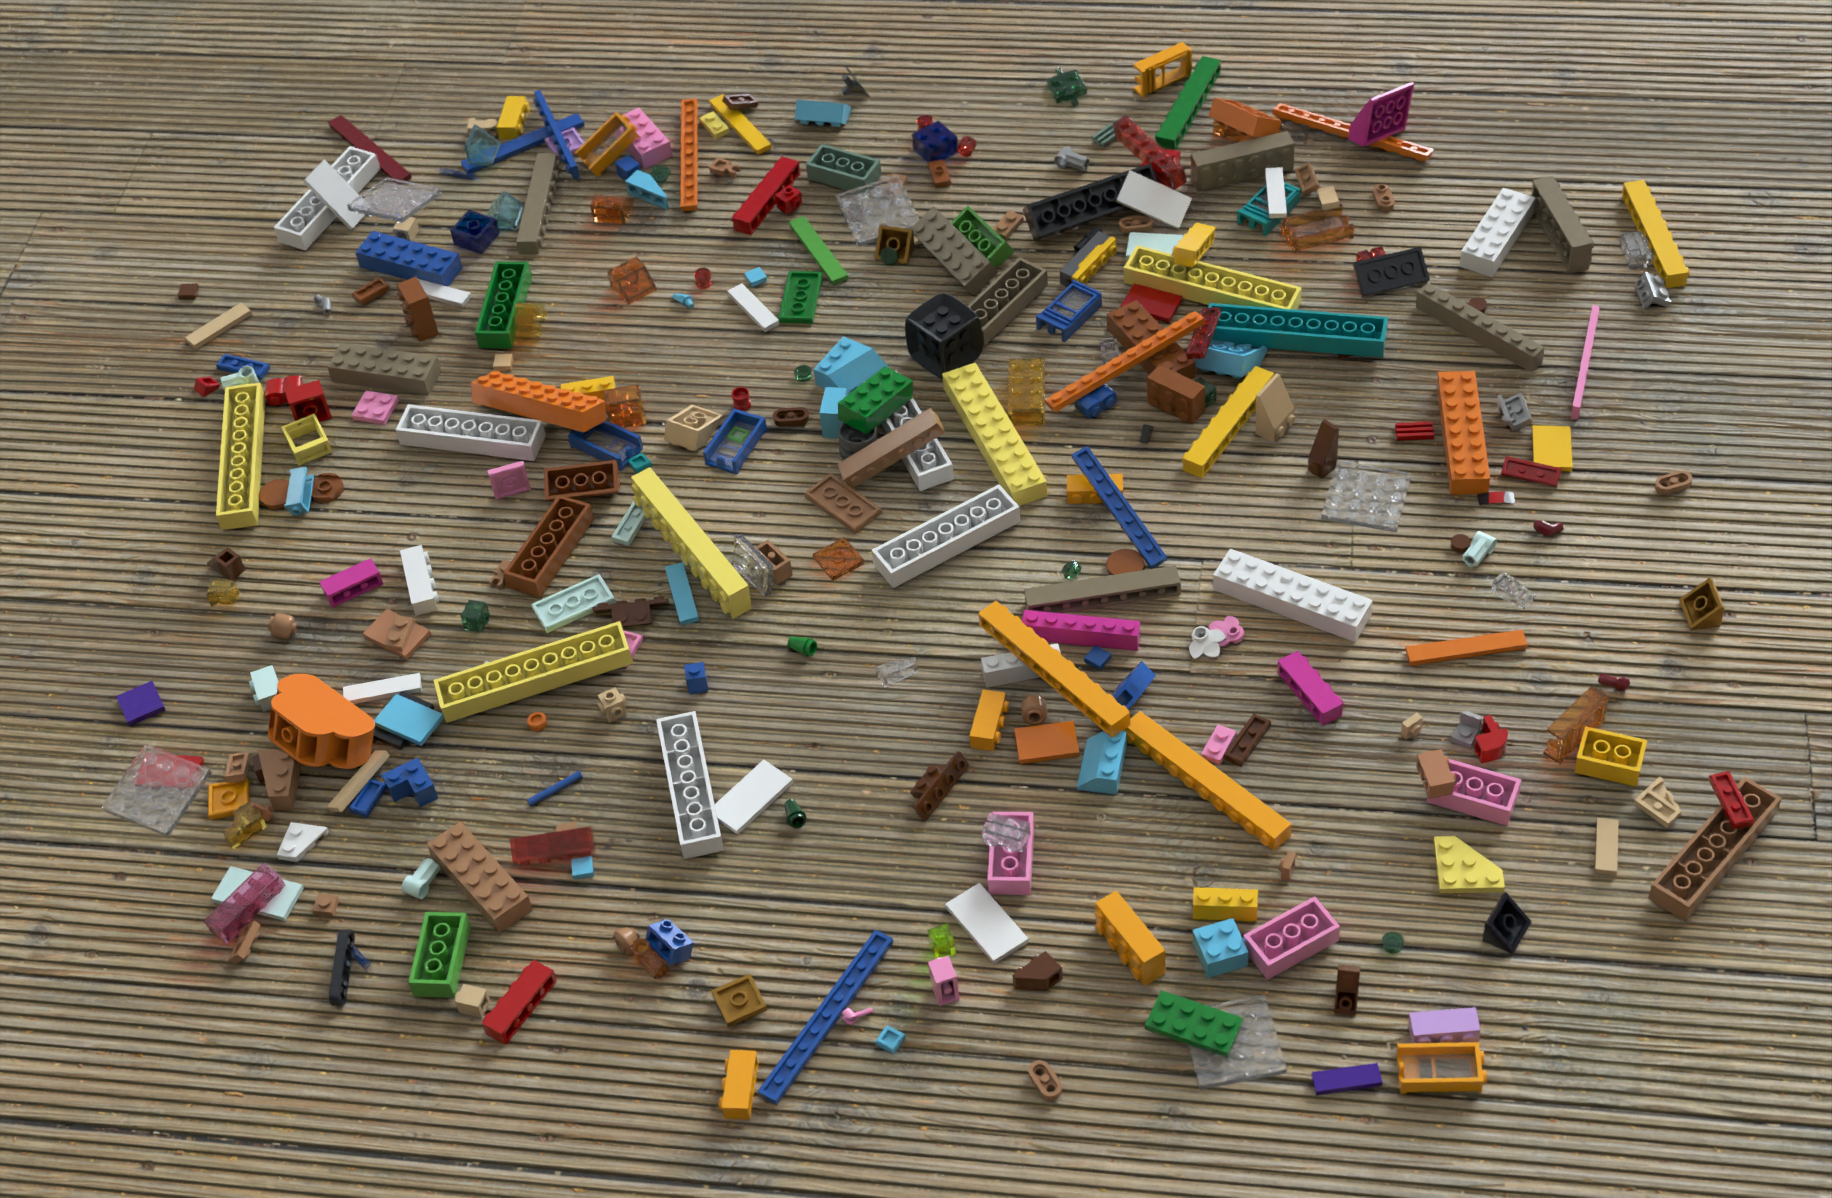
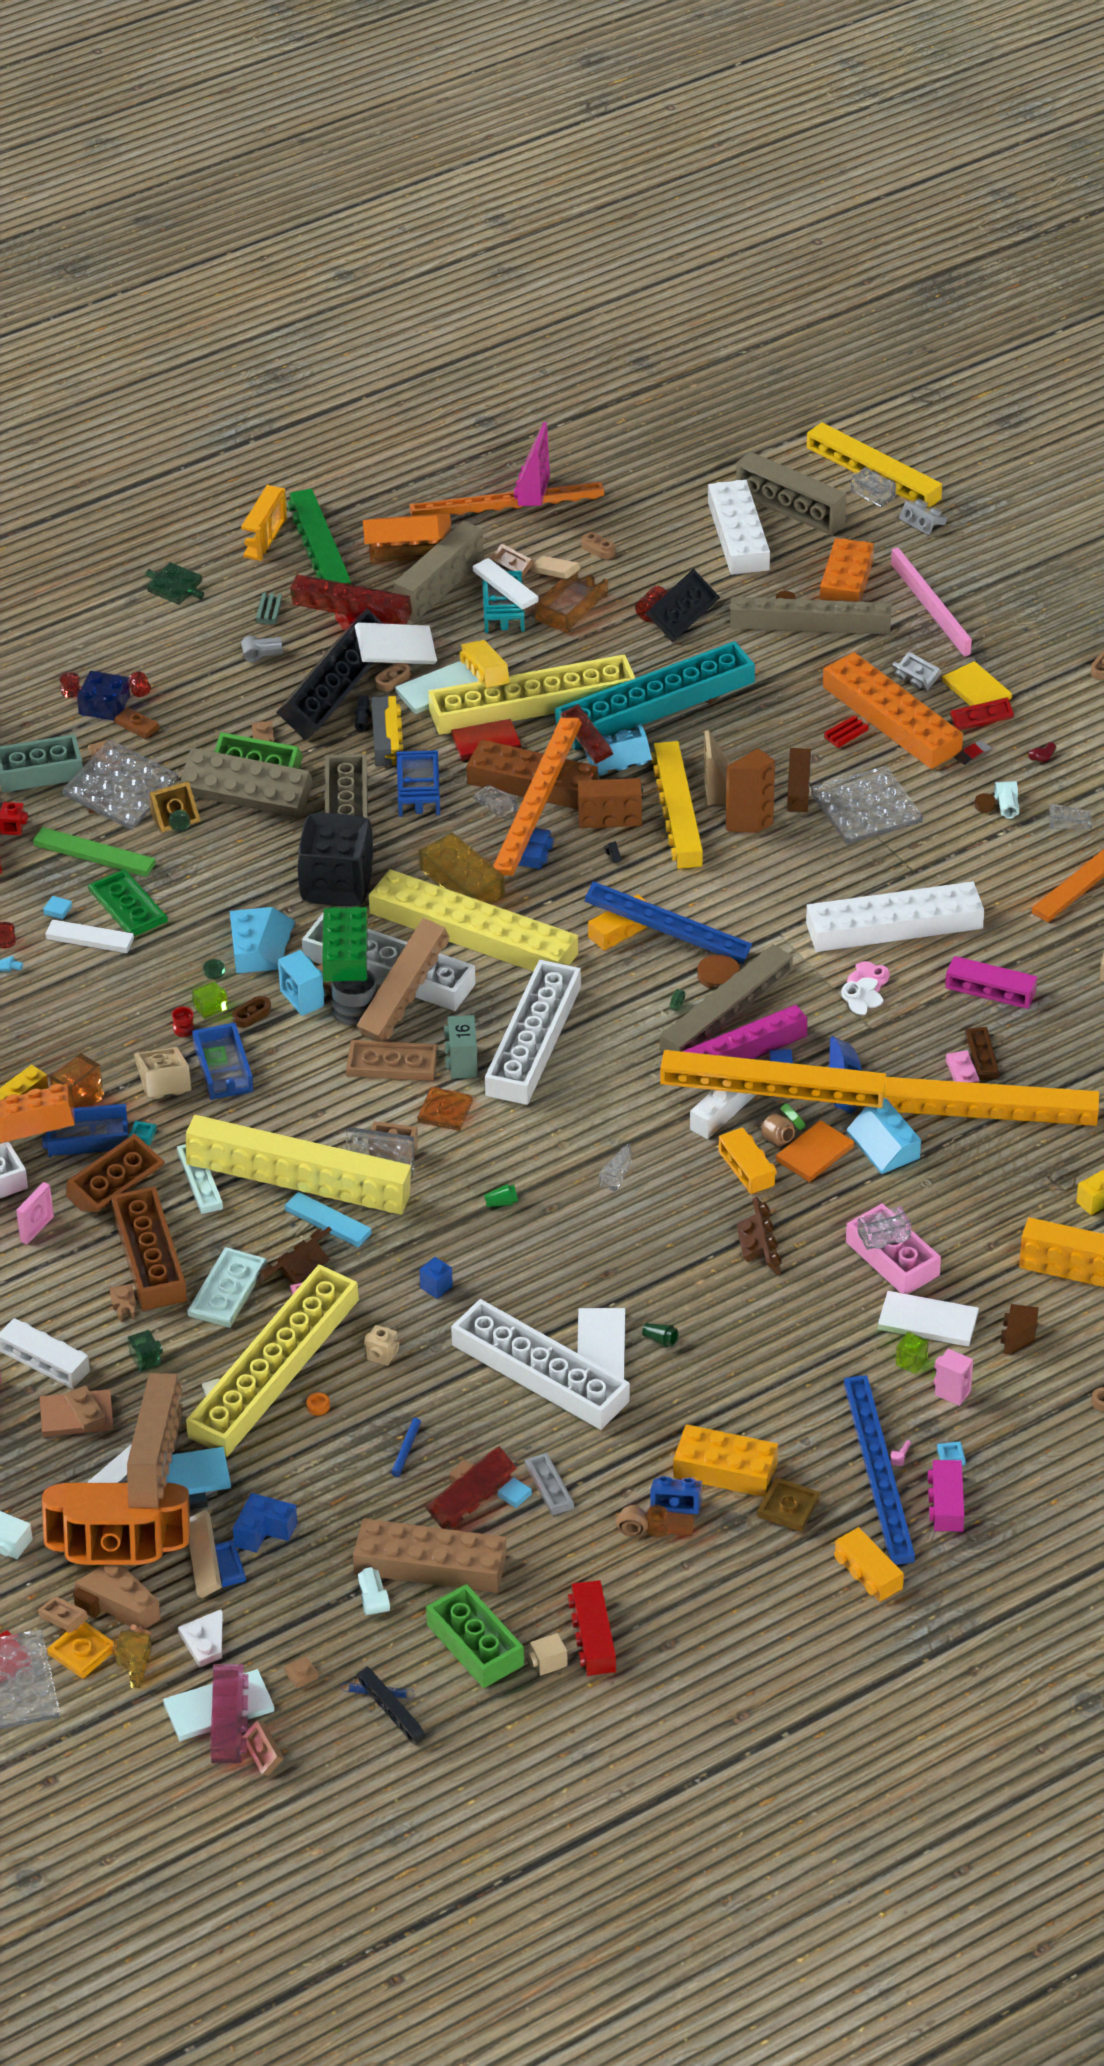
camera: 45 degrees left, 5 degrees down
none -> medium nougat brick [127,1373,183,1508]
none -> clear neon green brick [192,981,227,1019]
none -> sand green brick [444,1015,478,1079]
none -> light grey tile [525,1453,574,1516]
none -> light orange brick [673,1424,778,1497]
none -> dark orange slope [726,748,775,833]
none -> bright green tile [780,1103,806,1131]
none -> orange brick [820,538,874,602]
none -> dark pink brick [927,1460,964,1532]

